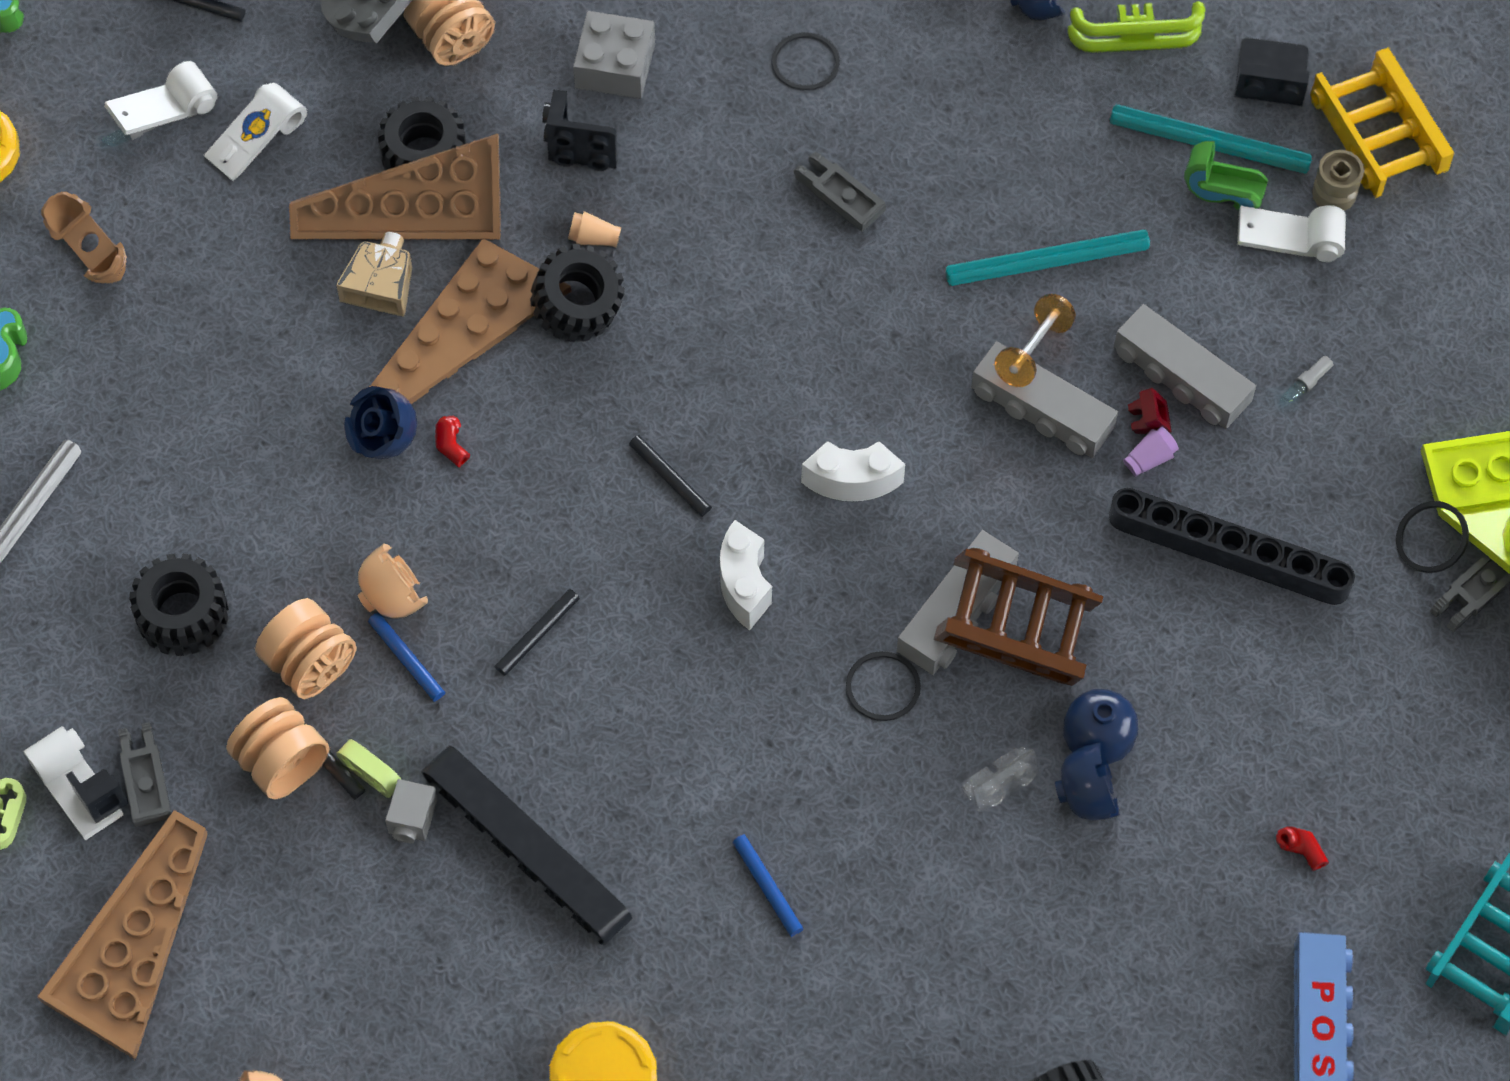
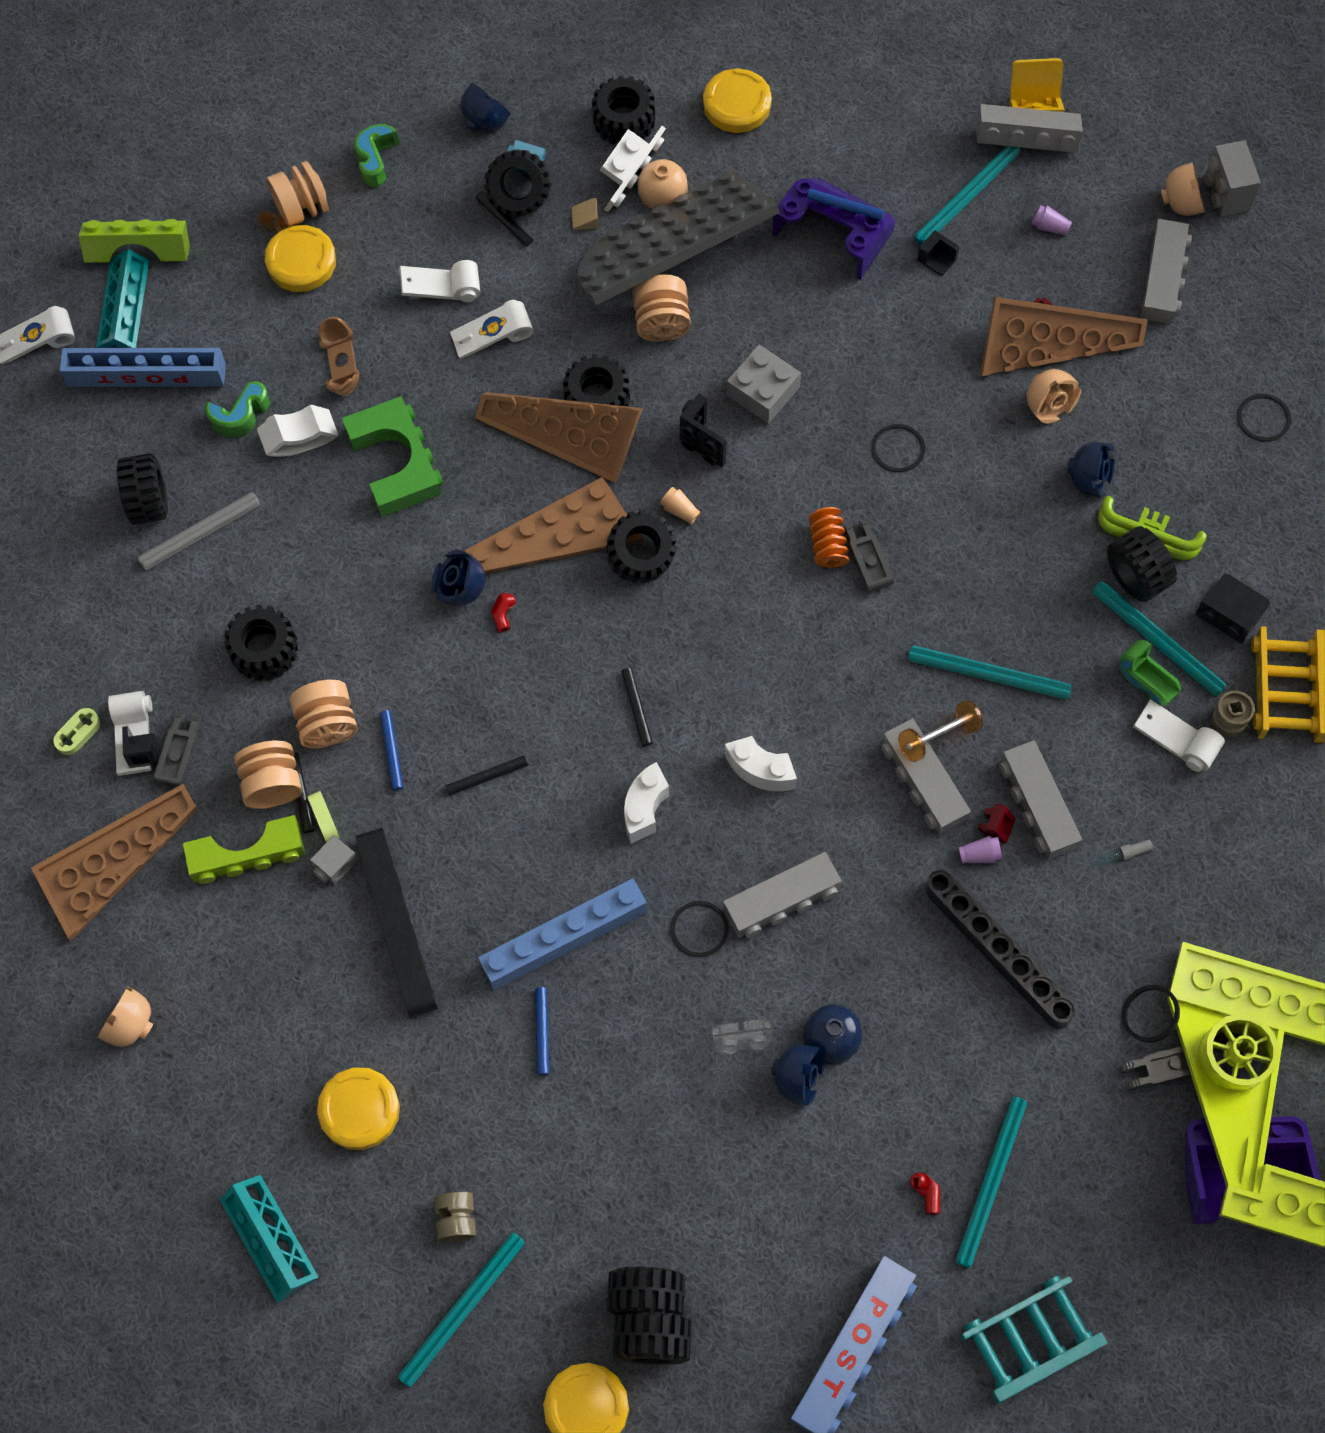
camera: 30 degrees right, 5 degrees up
tan torso [337,232,412,317] -> none
light nougat cylinder [358,543,428,619] -> none
reddish brown fence [934,548,1104,686] -> none
none -> lime arch [183,815,305,884]
none -> white brick [257,405,339,457]
none -> bright green arch [342,396,443,517]
none -> medium blue brick [478,878,647,990]
none -> orange piece [809,507,849,568]
none -> teal axle [955,1097,1027,1268]
none -> black tyre [1107,526,1177,602]

